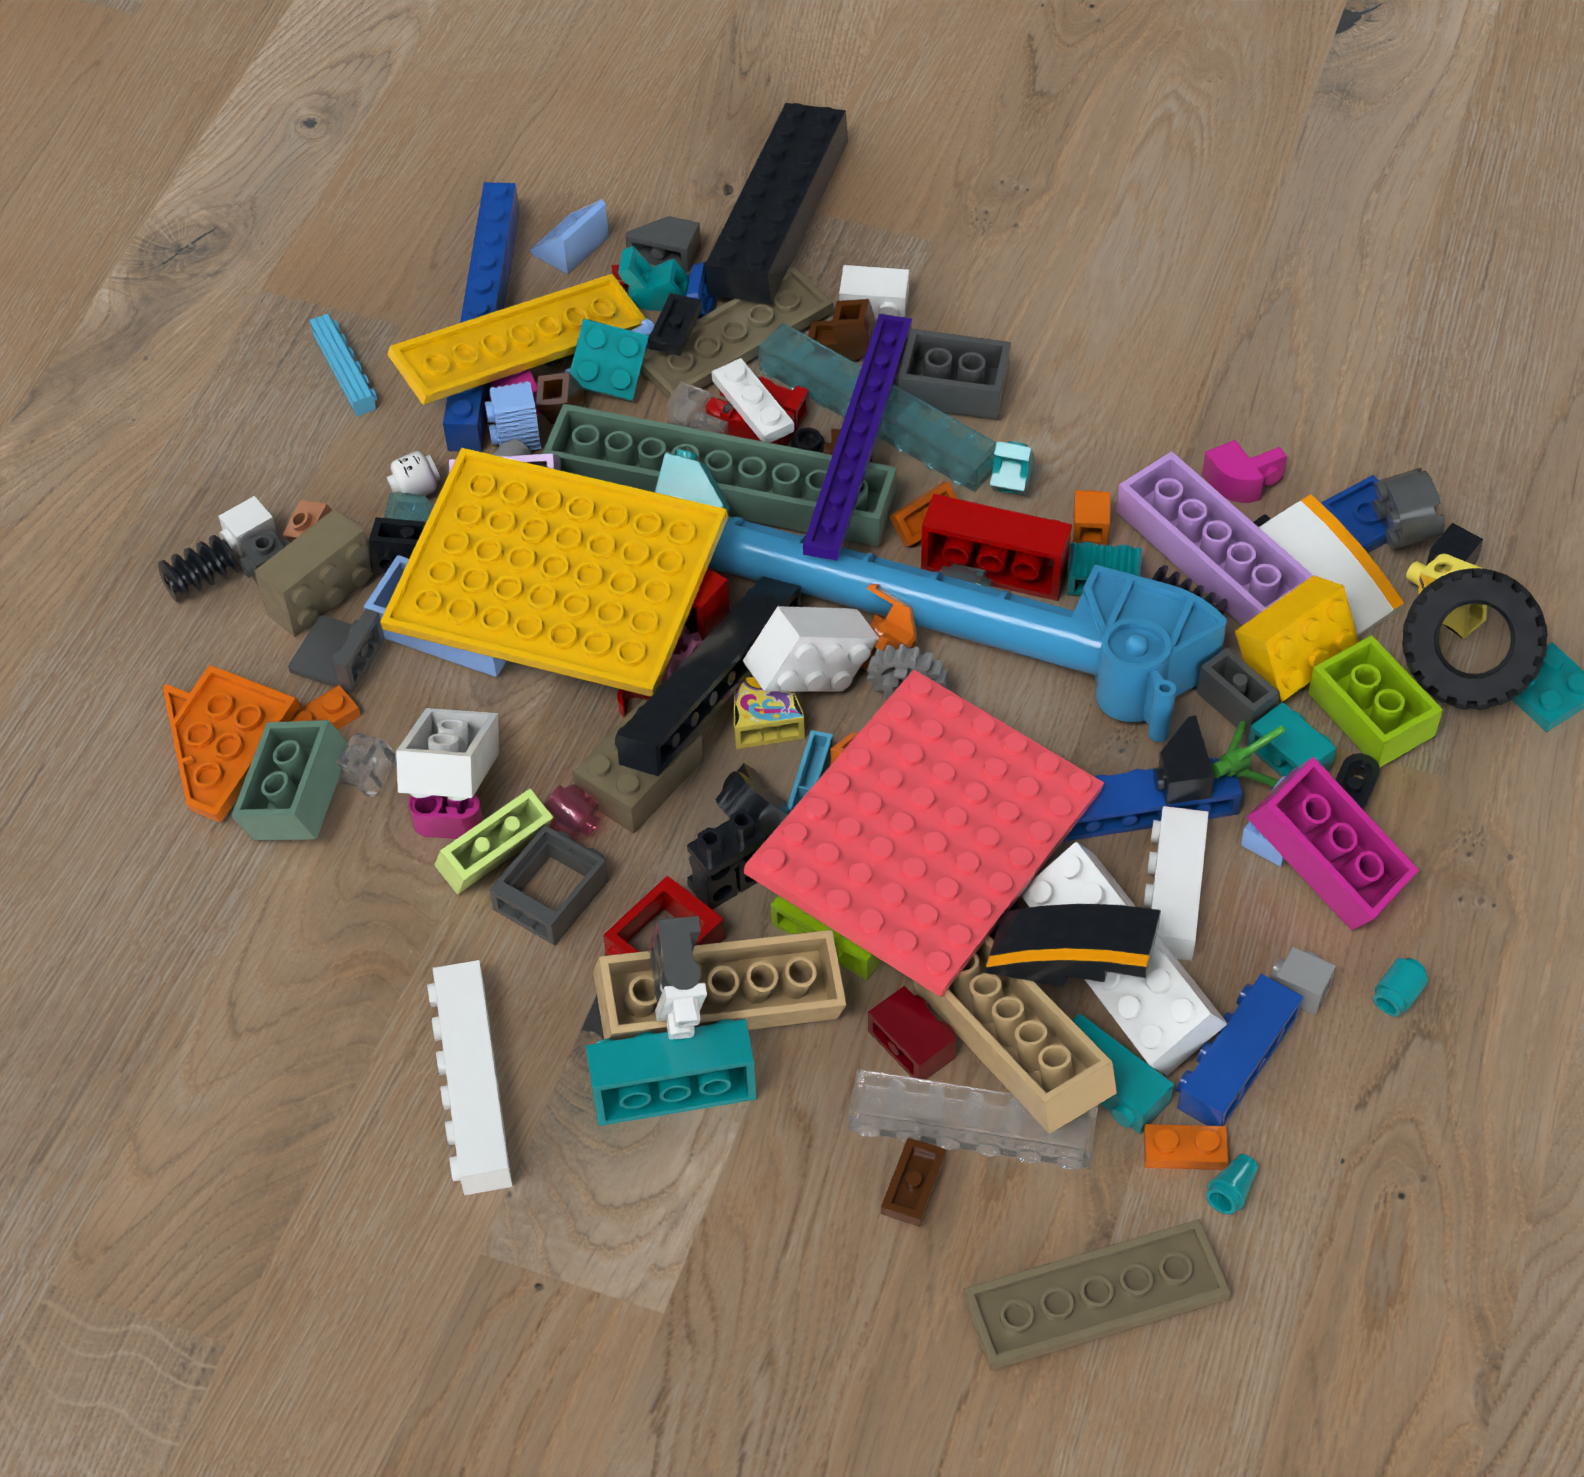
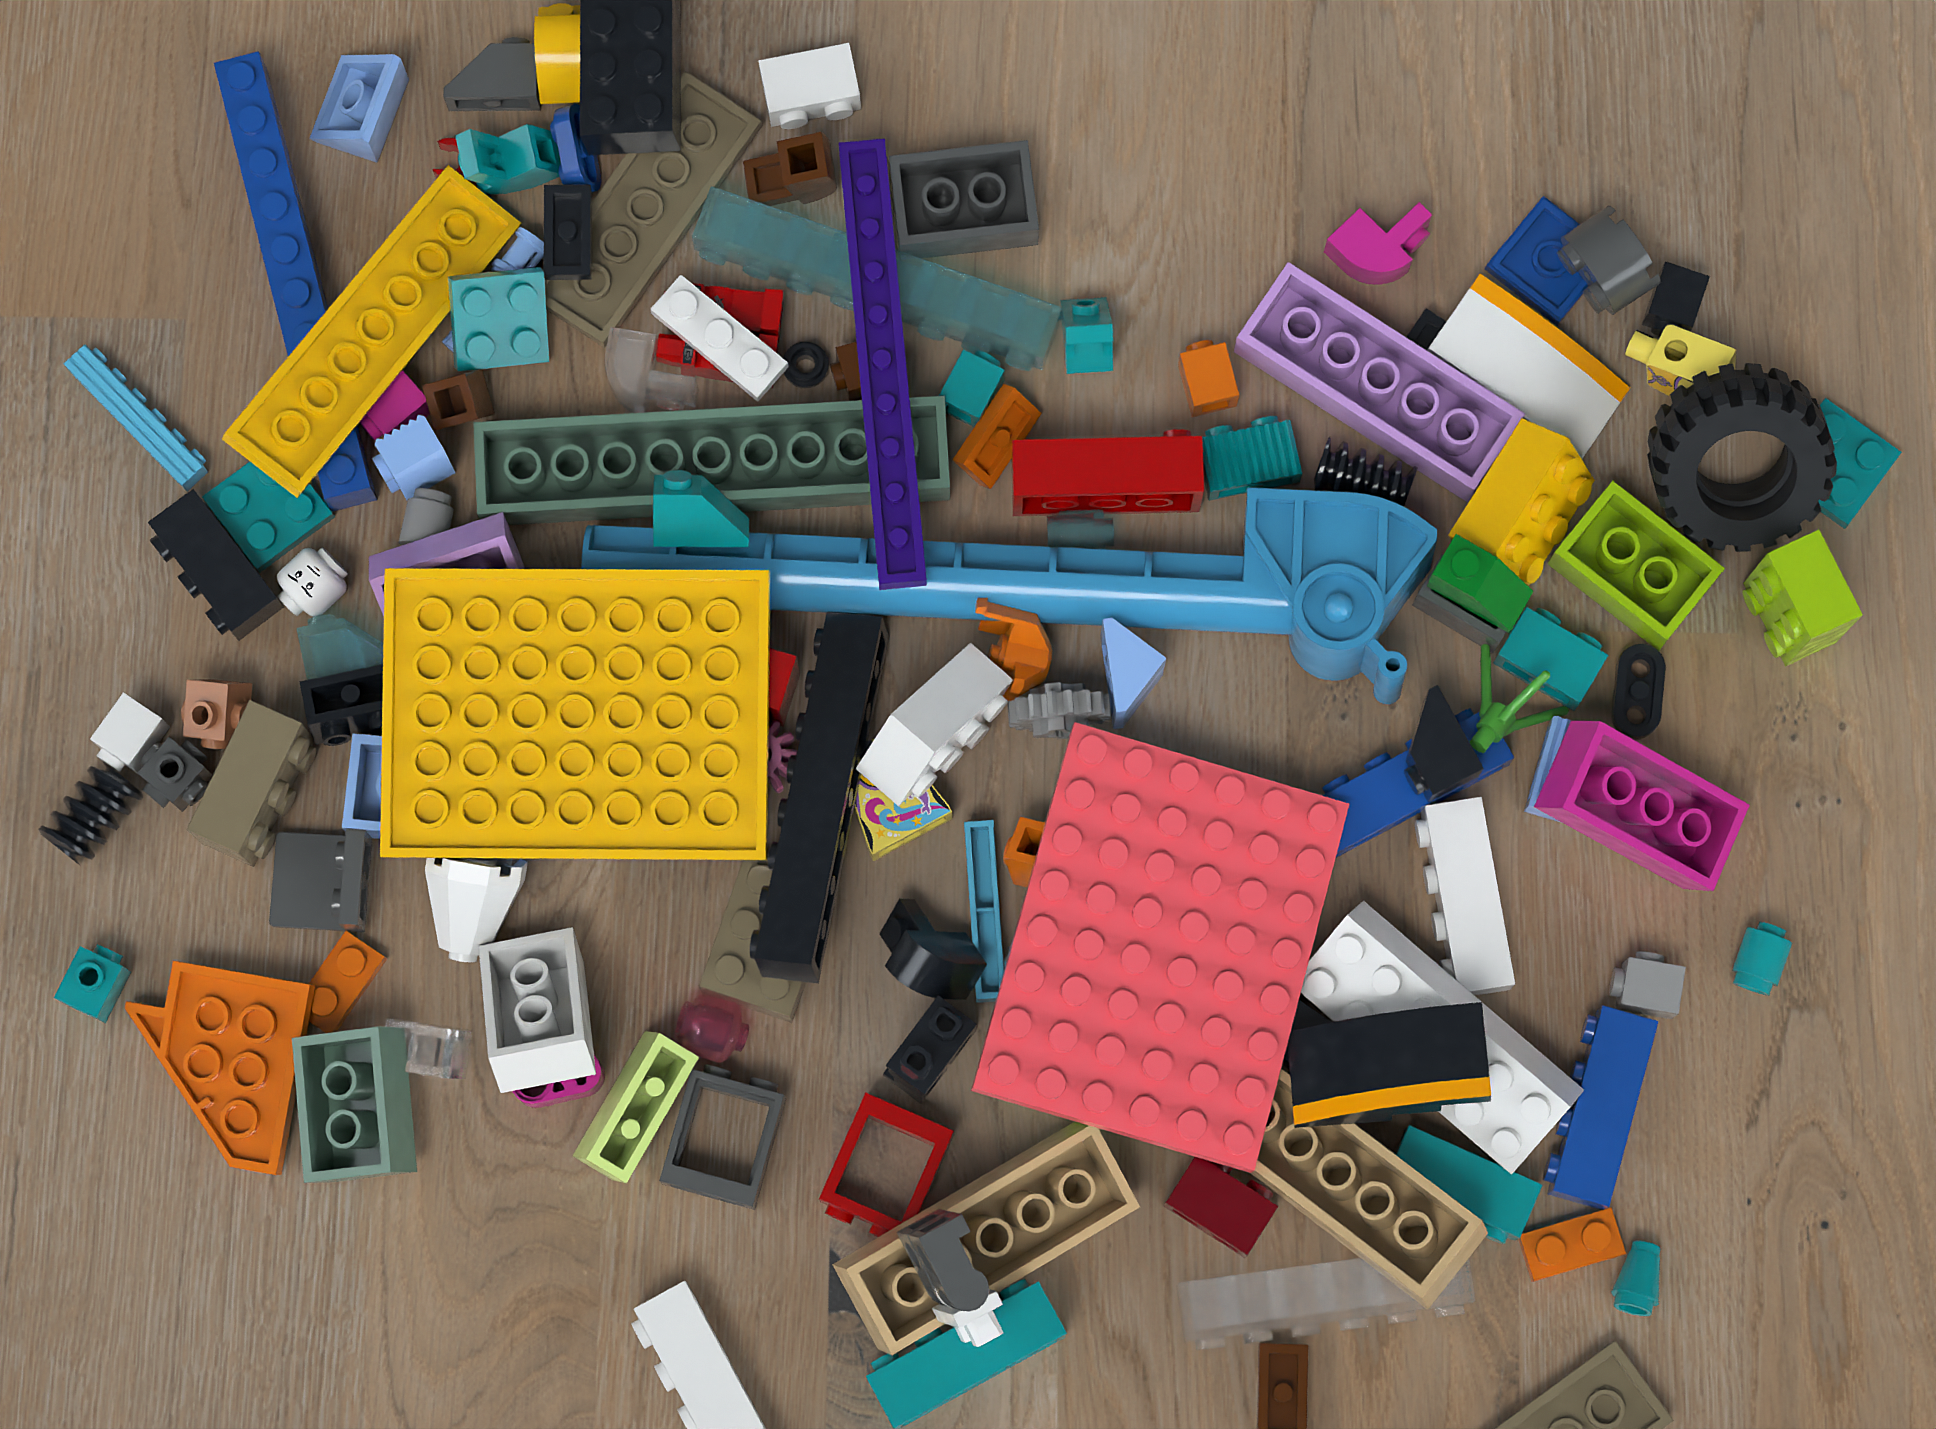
camera: 20 degrees left, 25 degrees up
none -> teal brick [54,944,131,1023]
none -> black brick [148,489,284,641]
none -> teal plate [202,462,335,573]
none -> white cone [425,858,528,962]
none -> yellow brick [534,3,580,104]
none -> teal brick [939,349,1005,427]
none -> light blue slope [1100,618,1166,729]
none -> green slope [1427,534,1534,633]
none -> lime brick [1742,529,1863,667]

